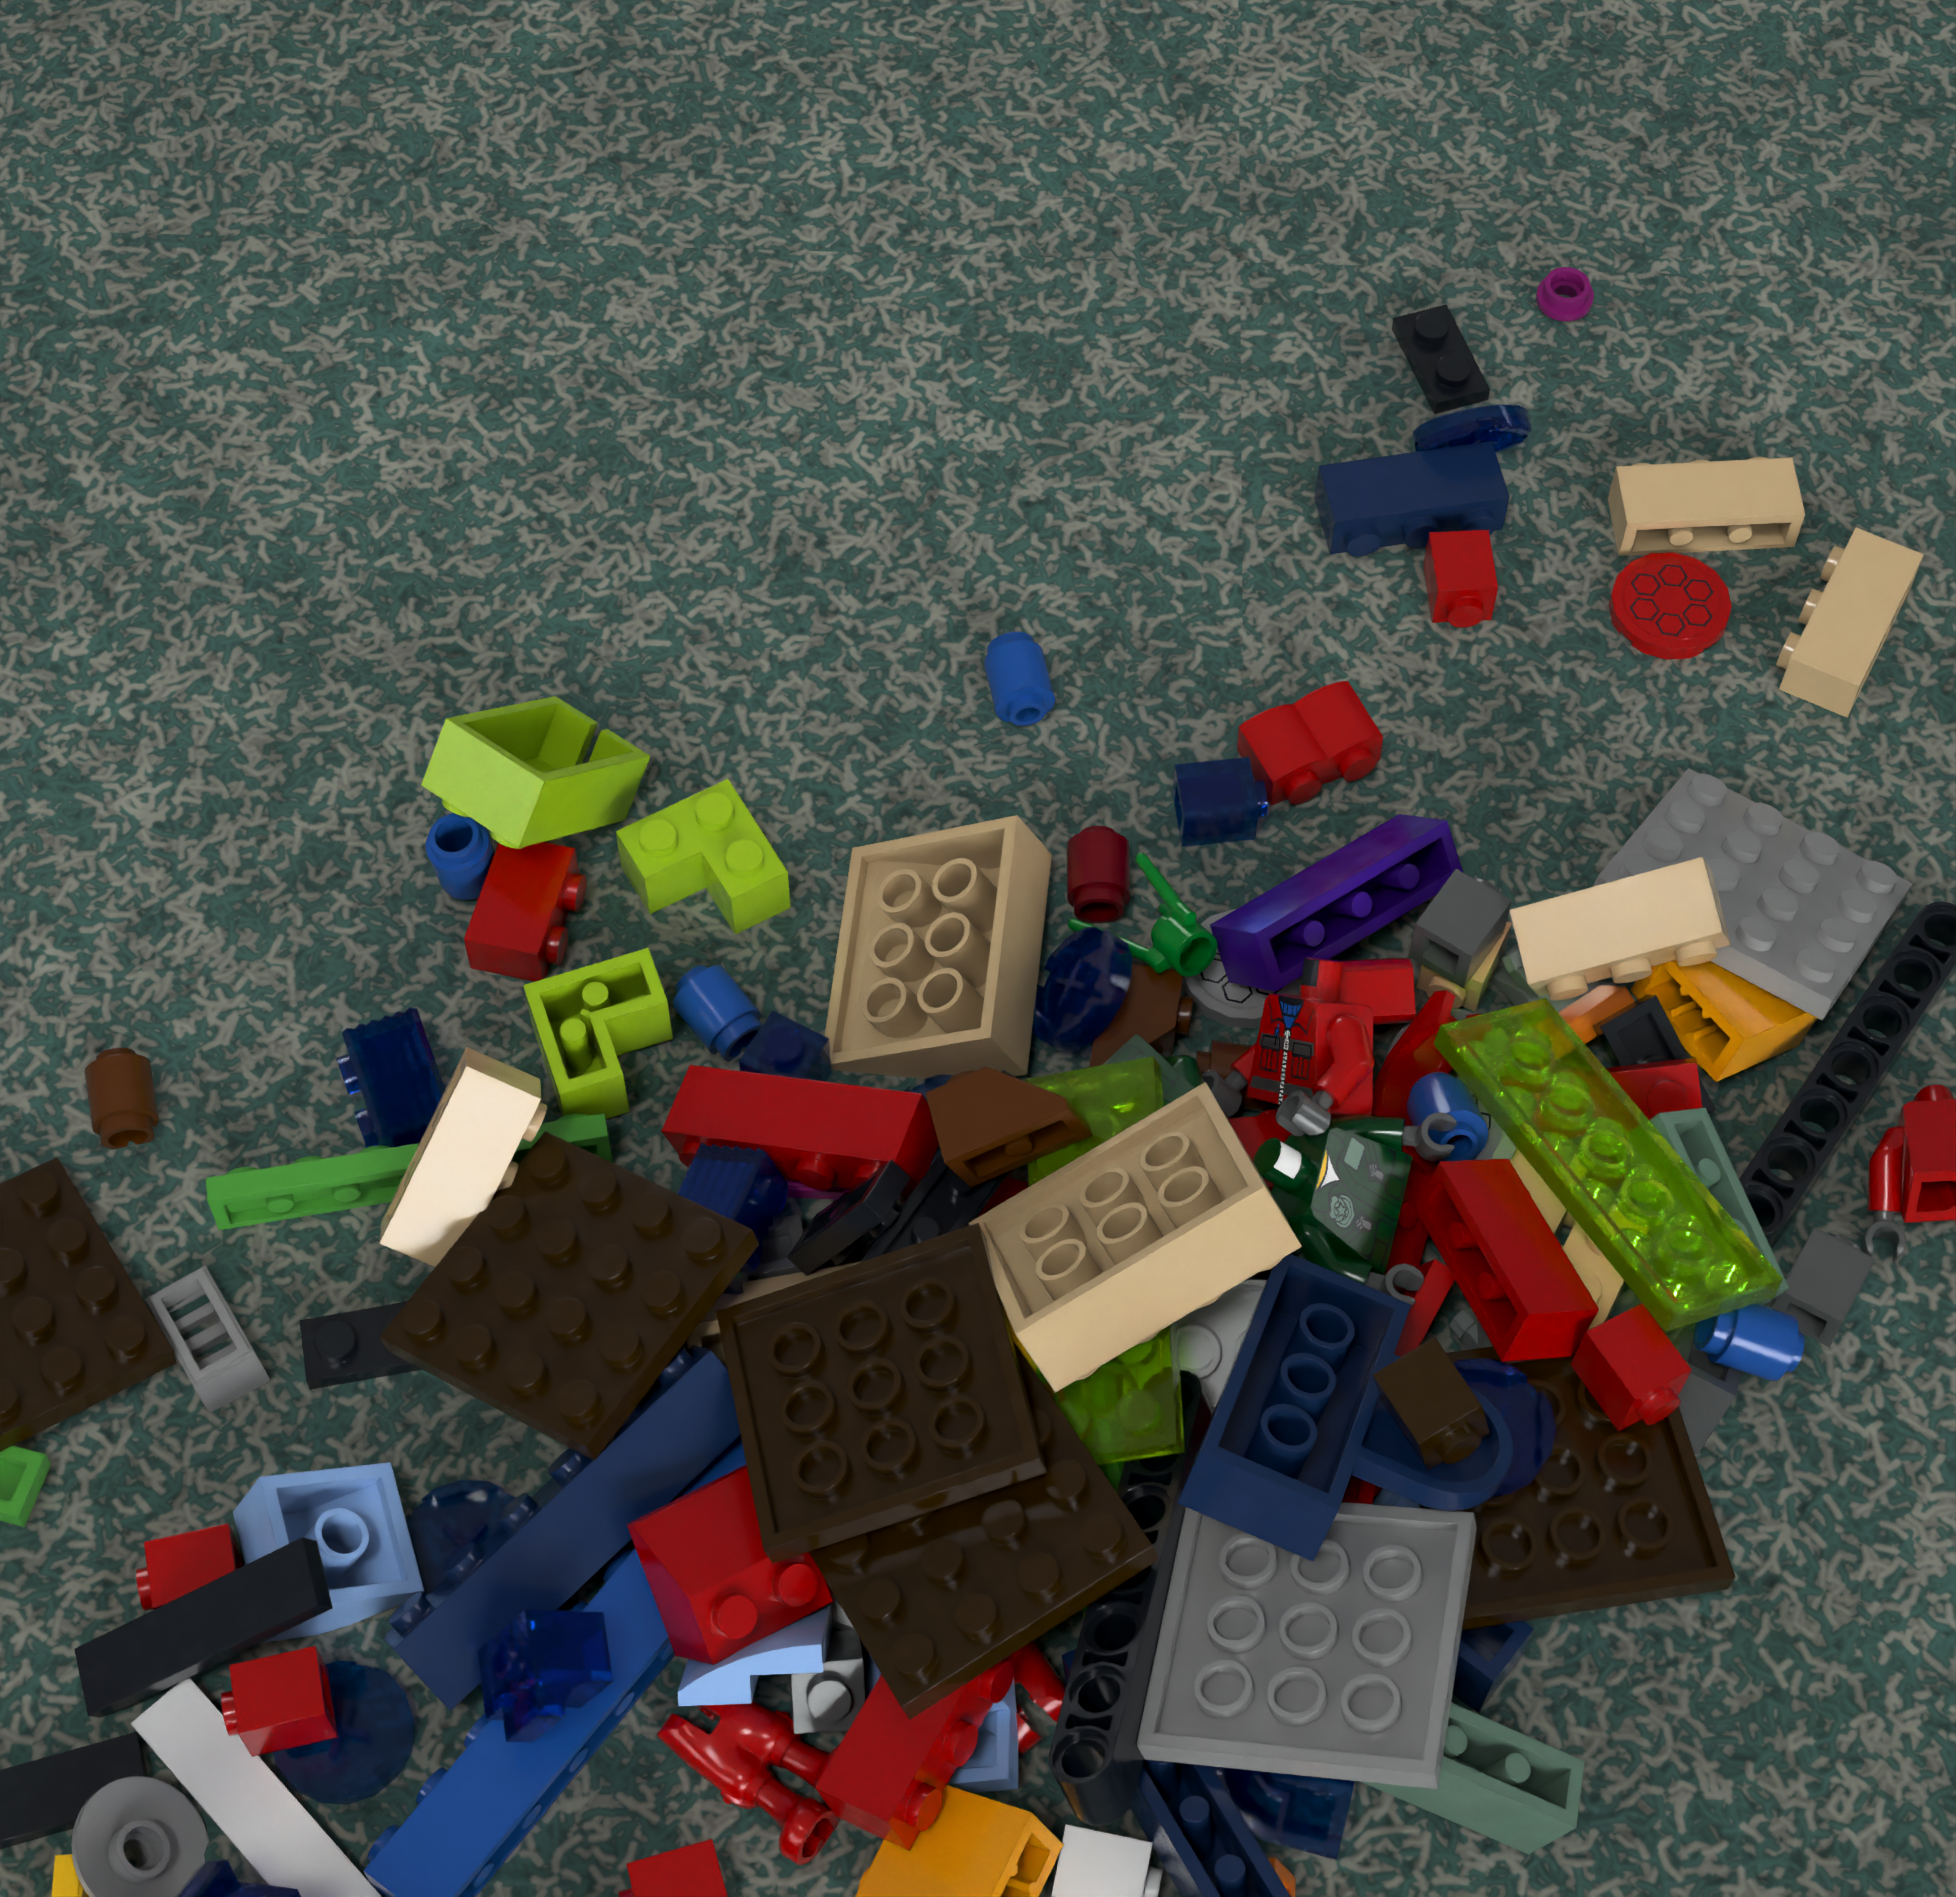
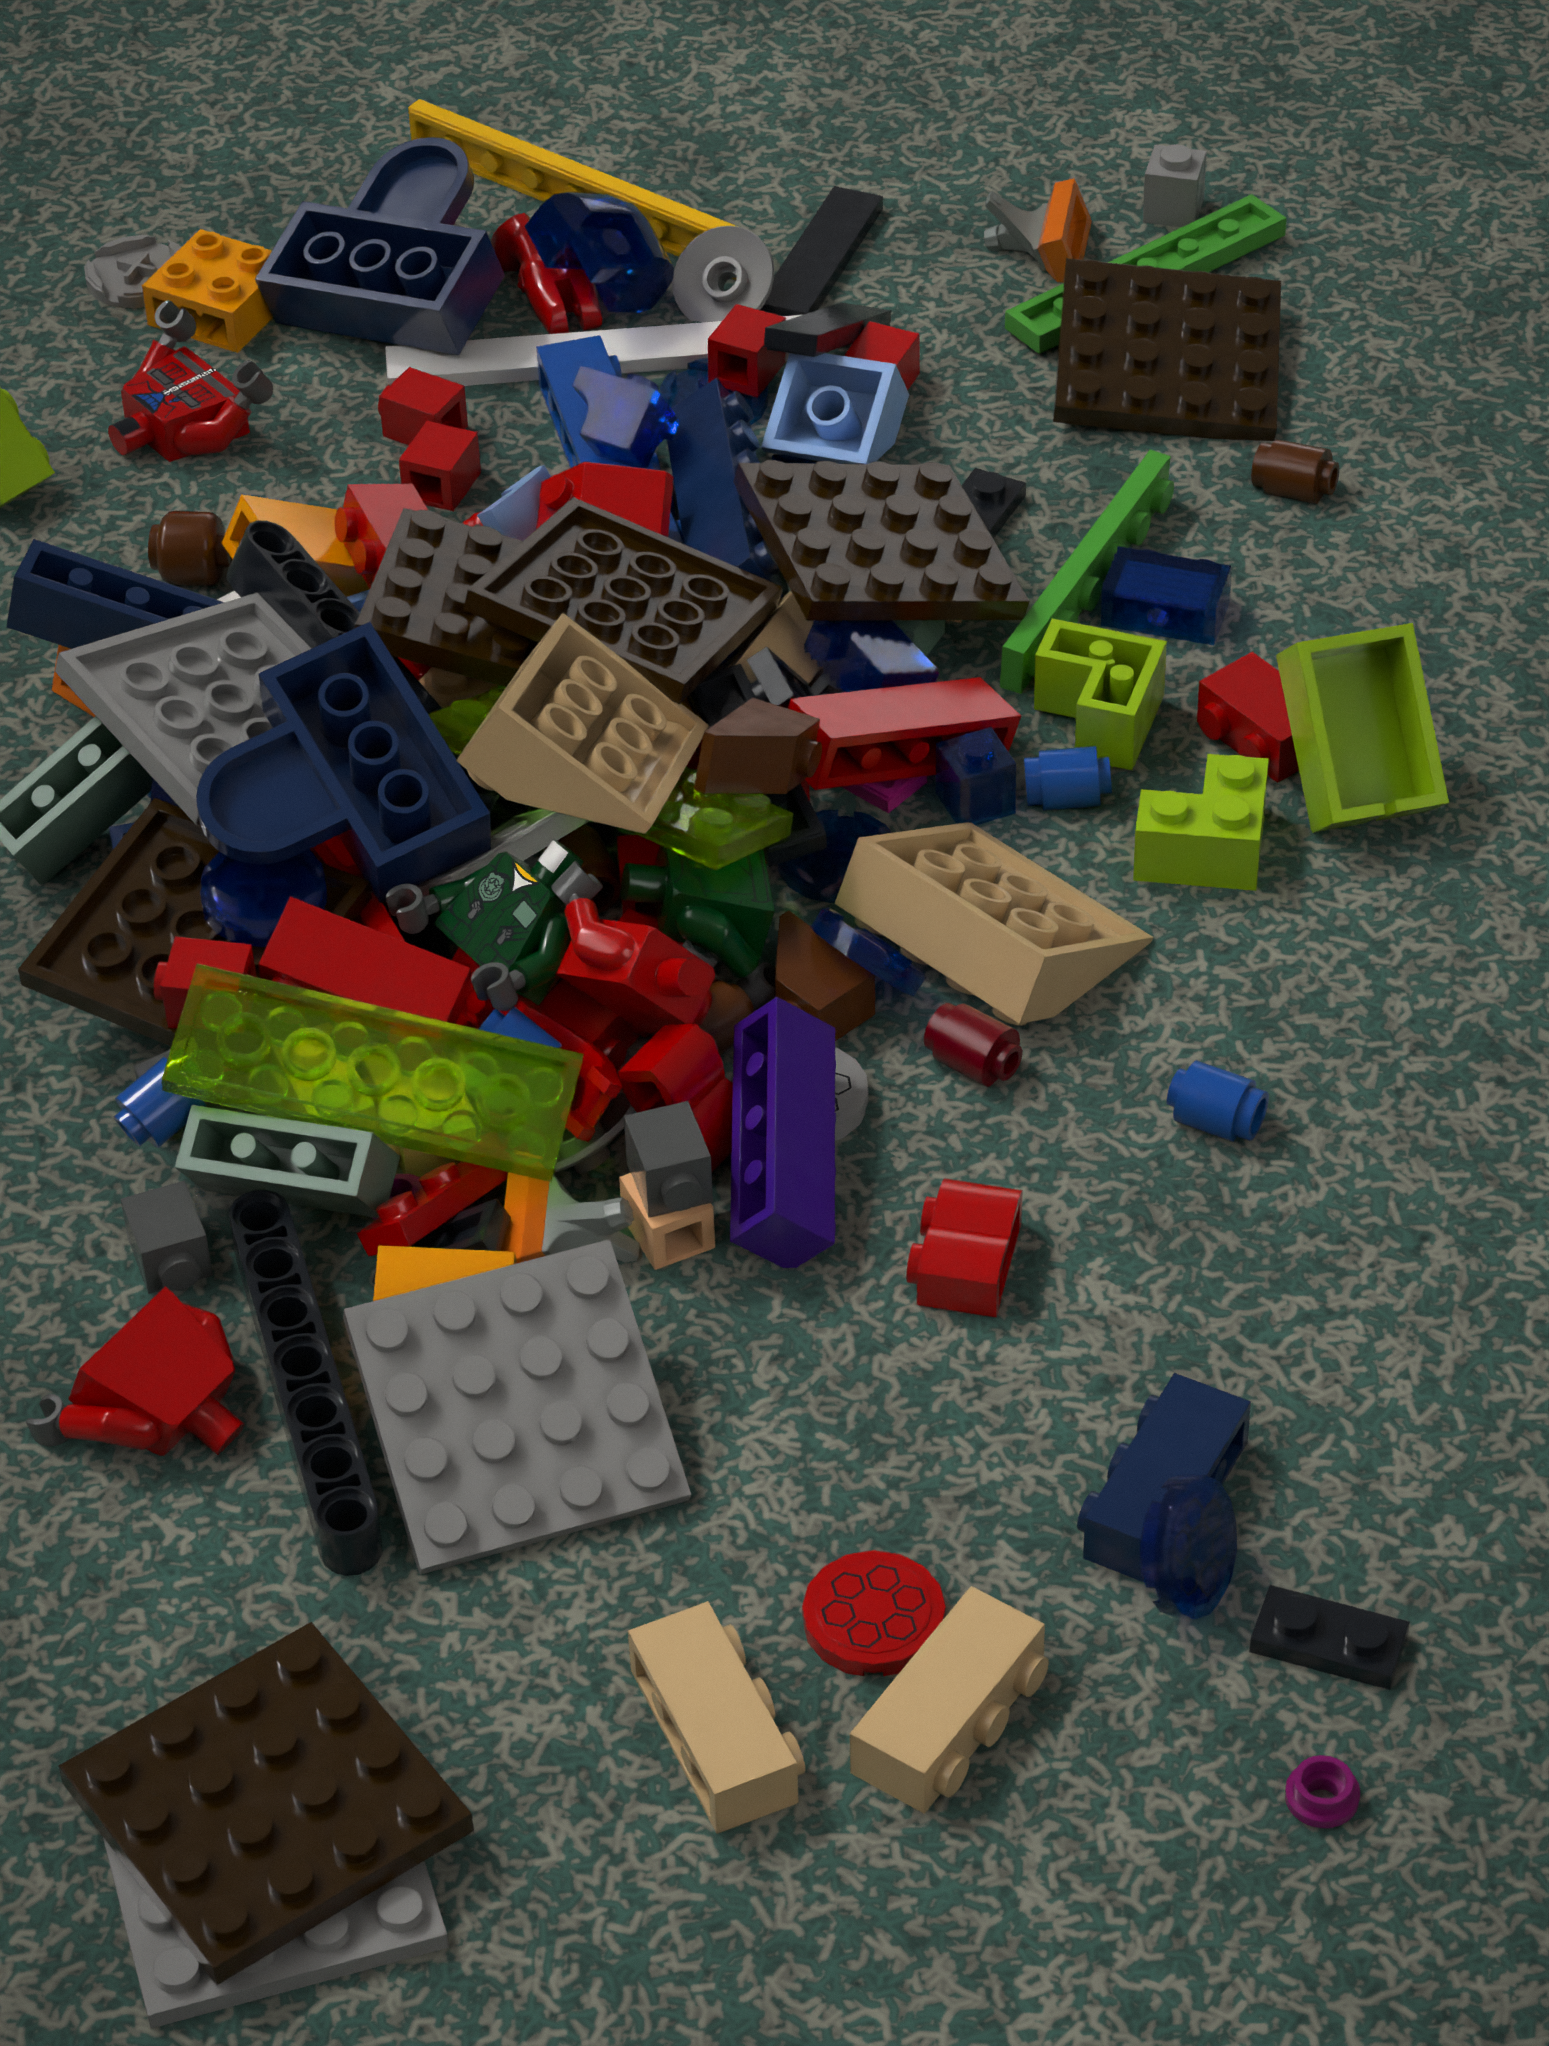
camera: 130 degrees right, 15 degrees down
light grey slope [145,1266,270,1413] -> none
brick [380,1047,547,1267] -> none
green plant [1068,853,1217,977] -> none
clear blue brick [1172,757,1268,847] -> none
dark brown brick [1373,1337,1490,1471] -> none
red brick [1423,530,1498,628] -> none
tan brick [1510,856,1731,1001] -> none

